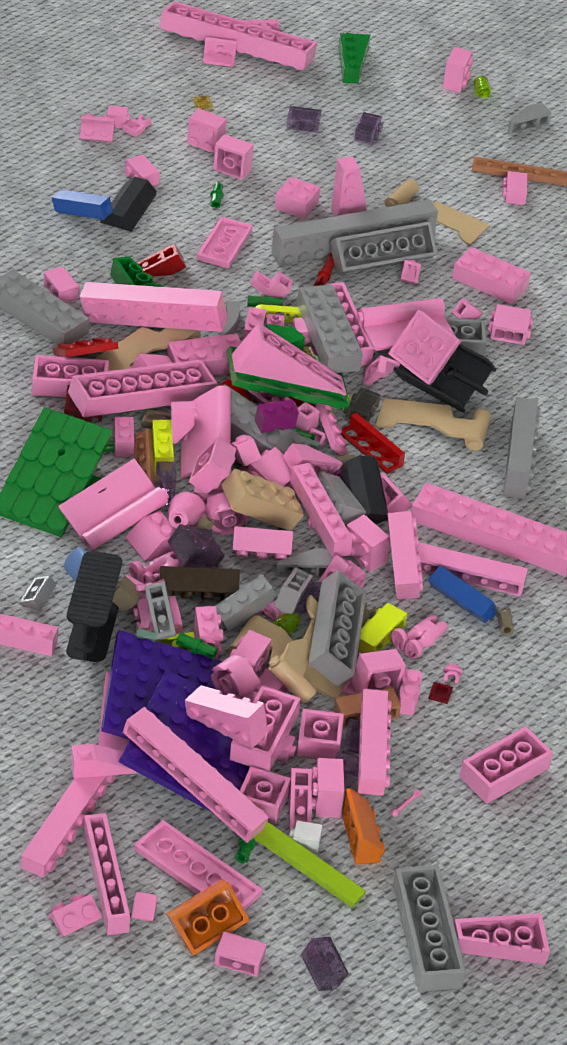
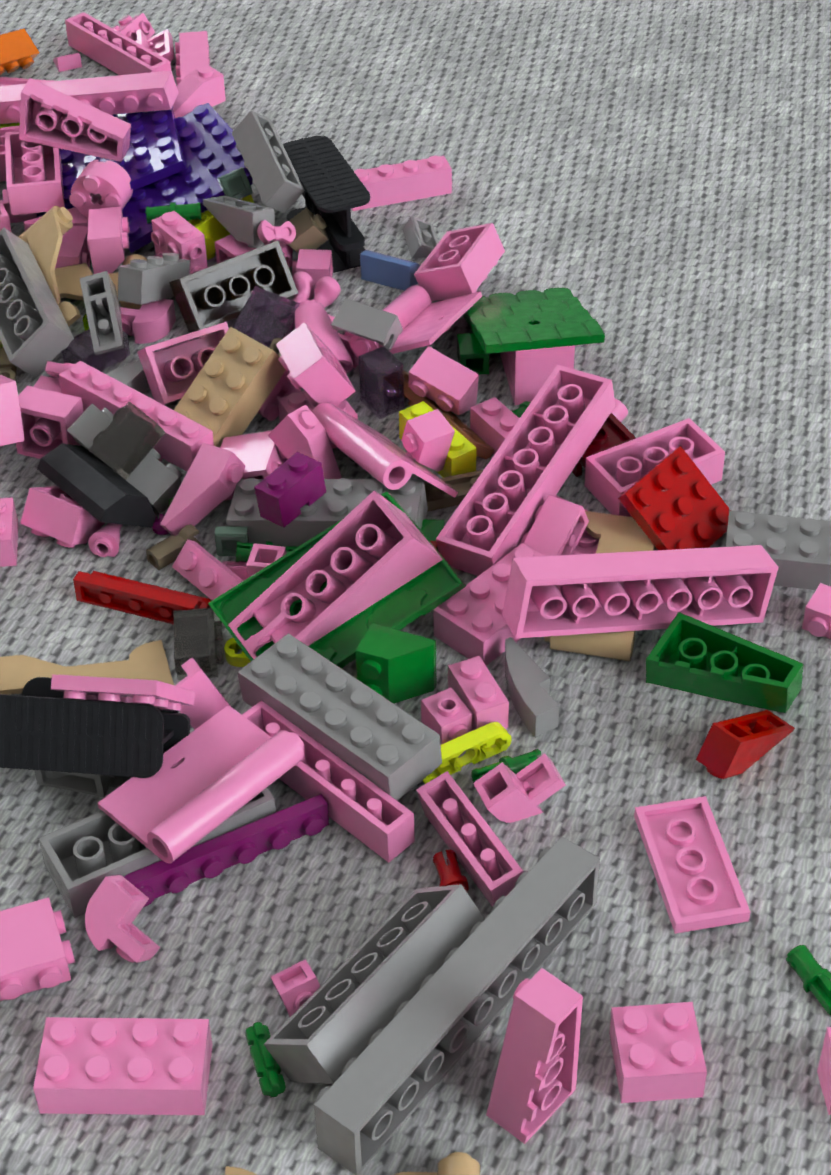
camera: 155 degrees right, 0 degrees up
none -> clear smoke brick [89,401,165,480]
none -> bright pink bracket [136,29,175,63]
none -> light grey brick [232,110,305,213]
none -> green axle [245,1022,286,1098]
none -> light grey hinge [331,298,403,351]
none -> bright pink slope [408,346,479,416]
none -> bright pink brick [414,223,505,302]
none -> bright pink brick [416,771,523,907]

